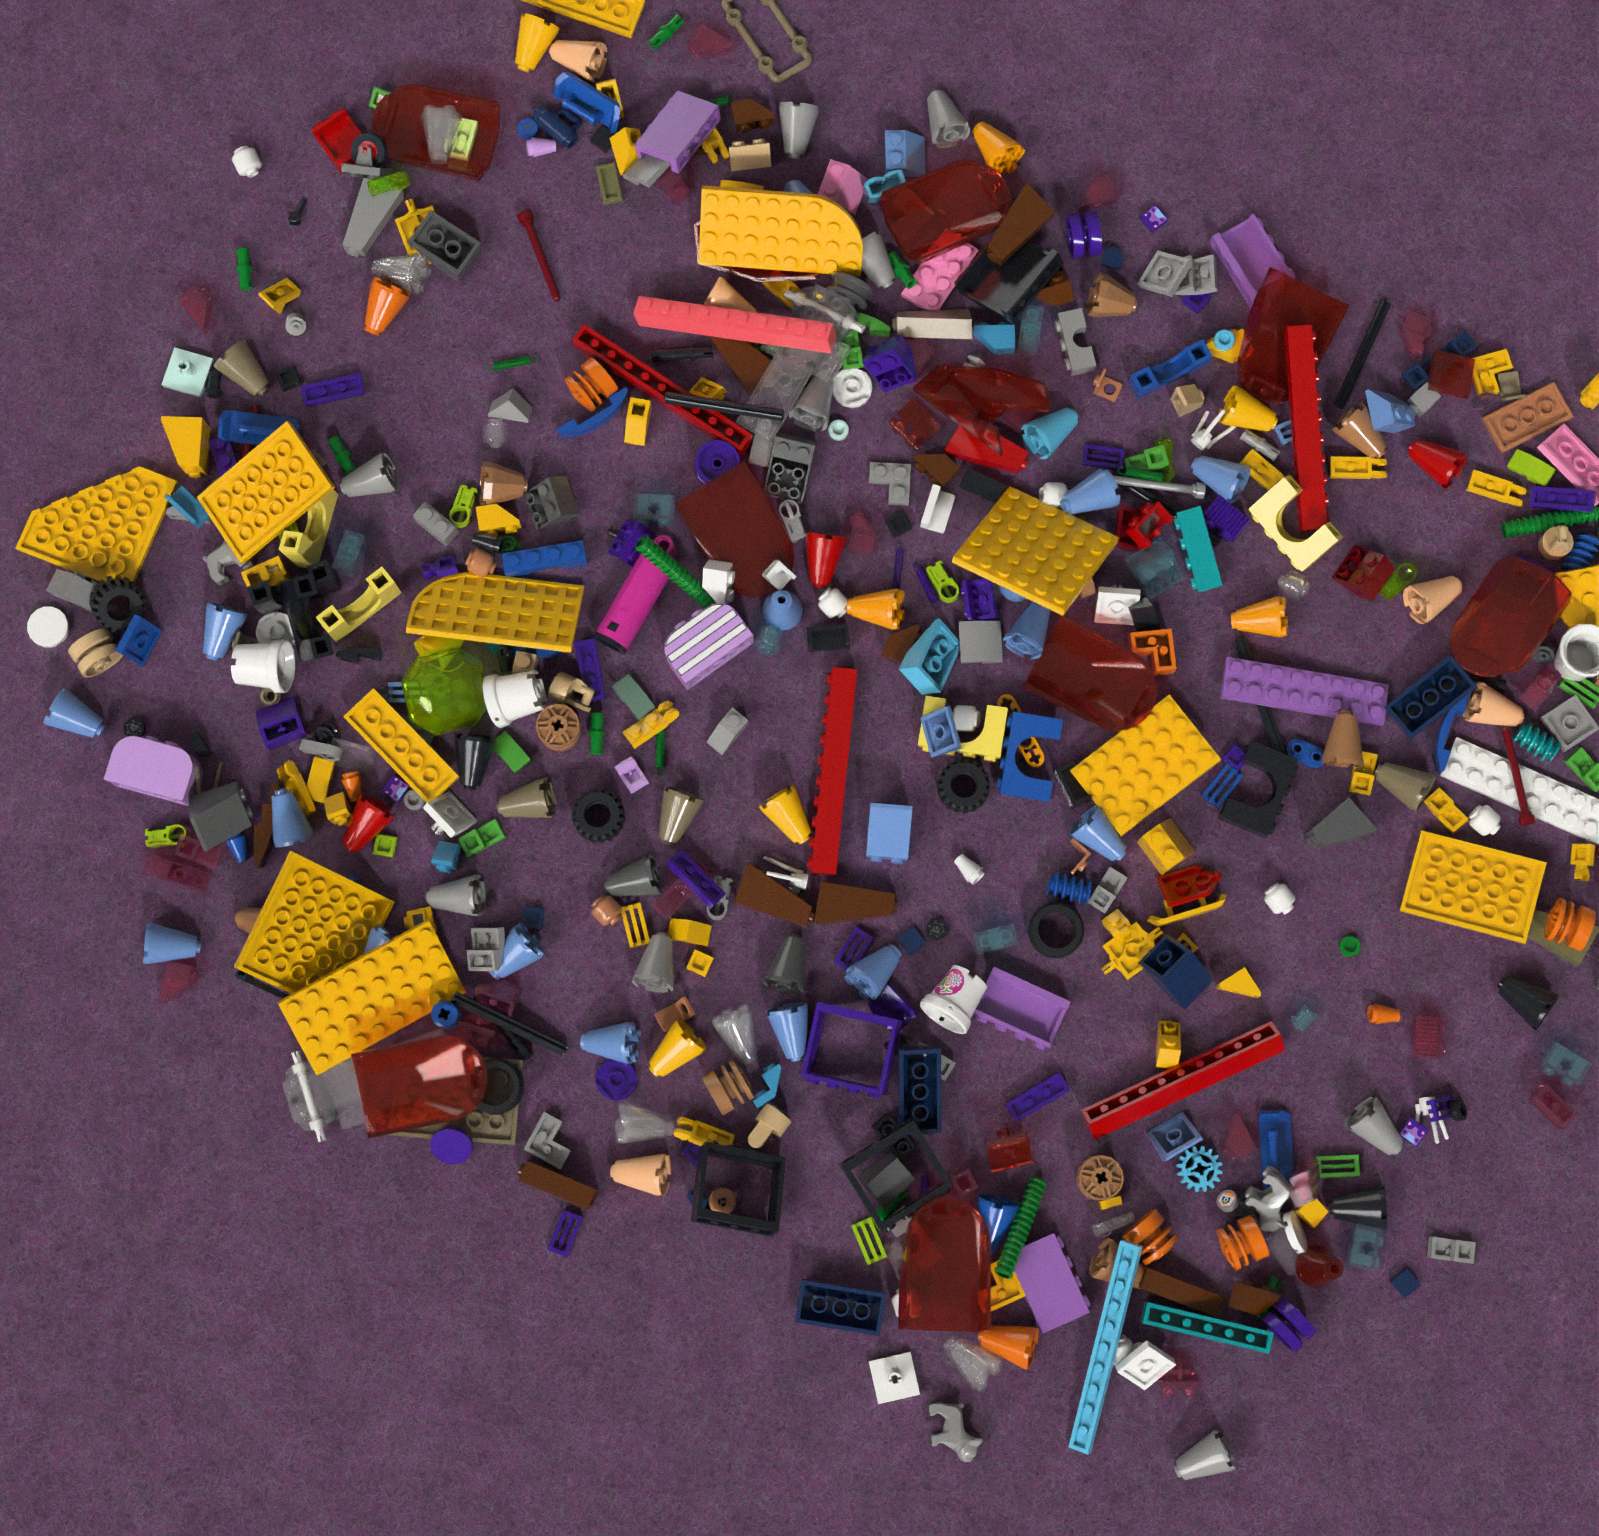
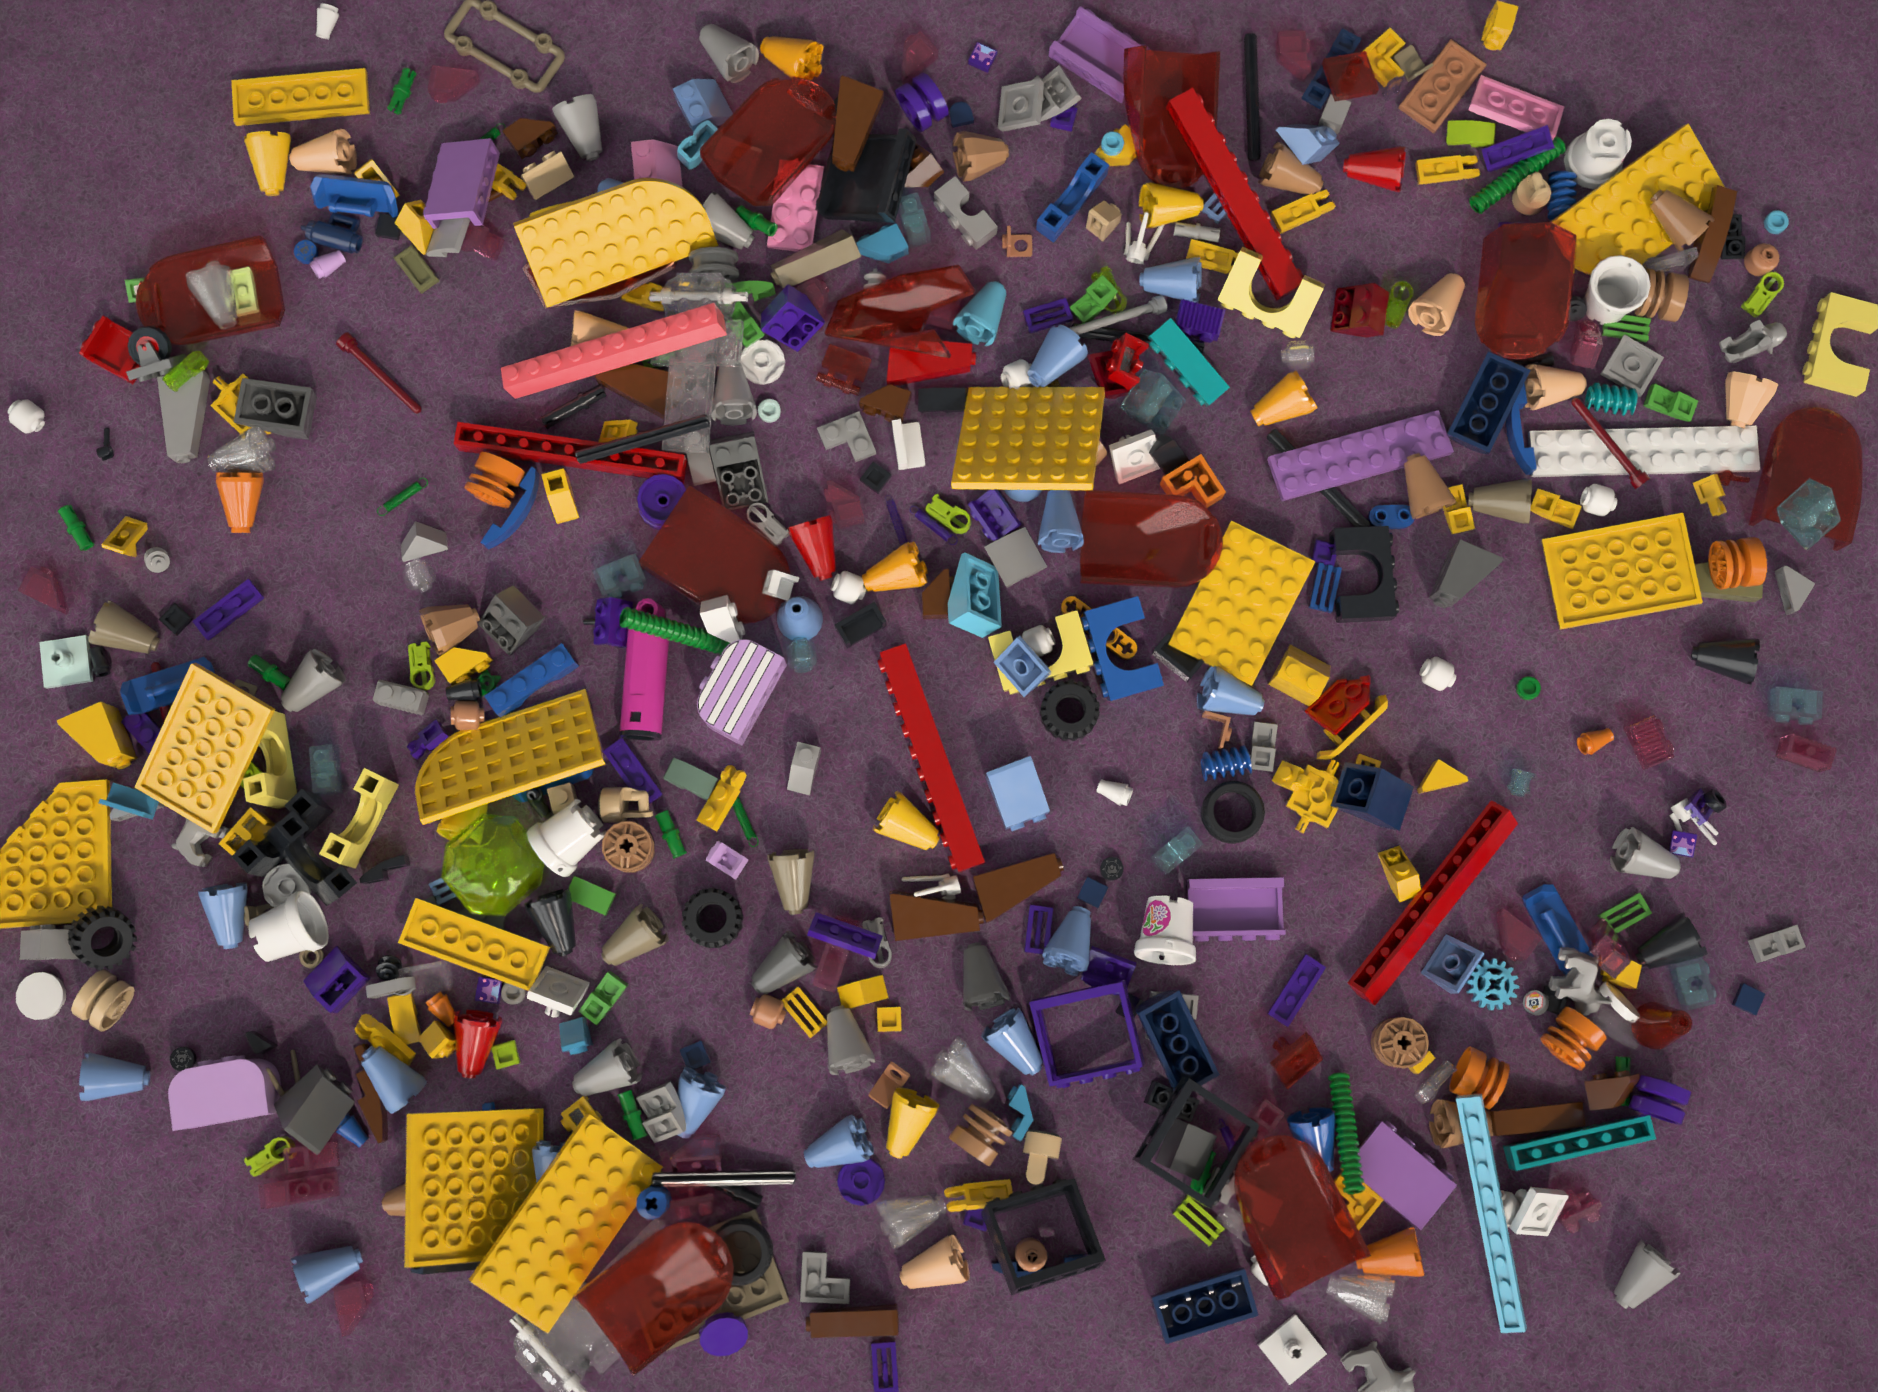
camera: 30 degrees left, 0 degrees up
blue plate [115,614,162,667] -> none
green piece [1118,467,1171,483] -> none
none -> green pin [617,1089,647,1140]

